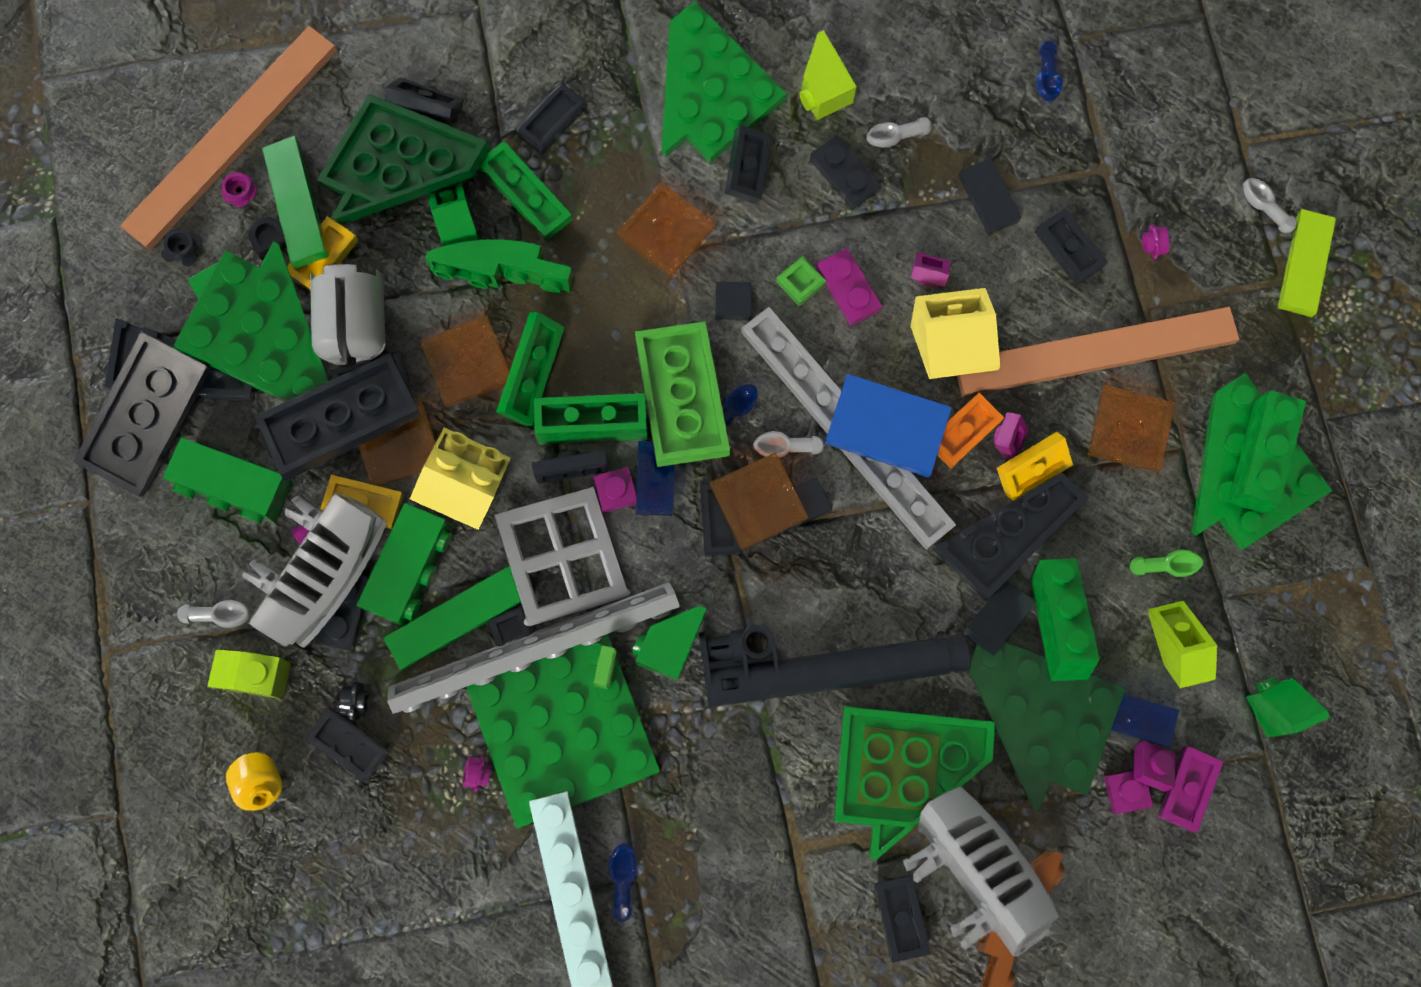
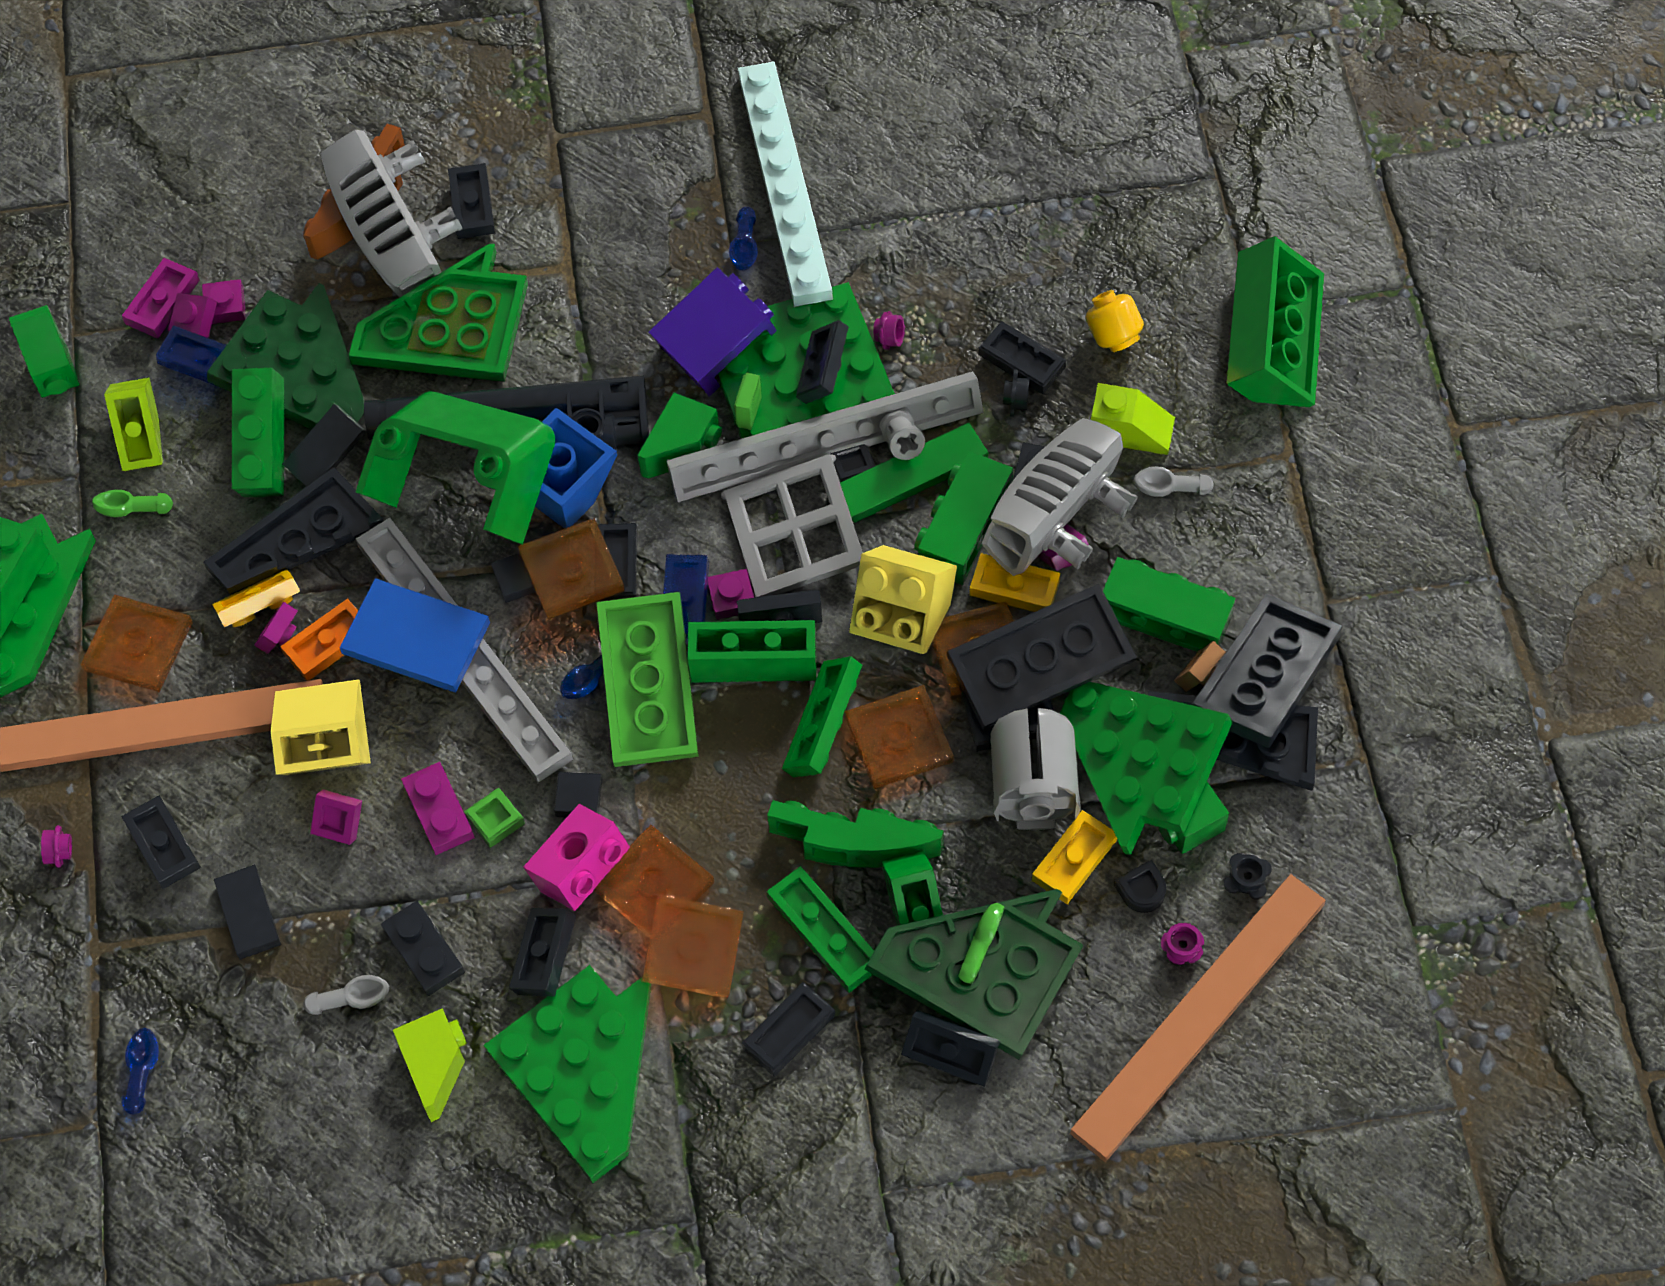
camera: 170 degrees left, 15 degrees down
green tile [262,136,329,269] -> none
light grey piece [753,431,825,458] -> none
none -> green windscreen [356,392,555,545]
none -> dark pink brick [523,804,630,911]
none -> blue slope [535,408,617,531]
none -> clear orange tile [641,894,744,998]
none -> dark purple panel [649,267,777,397]
none -> black plate [796,320,849,404]
none -> light grey bush [879,410,925,460]
none -> bright green piece [958,903,1004,983]
none -> medium nougat plate [1174,641,1226,692]
none -> green slope [1227,236,1324,407]

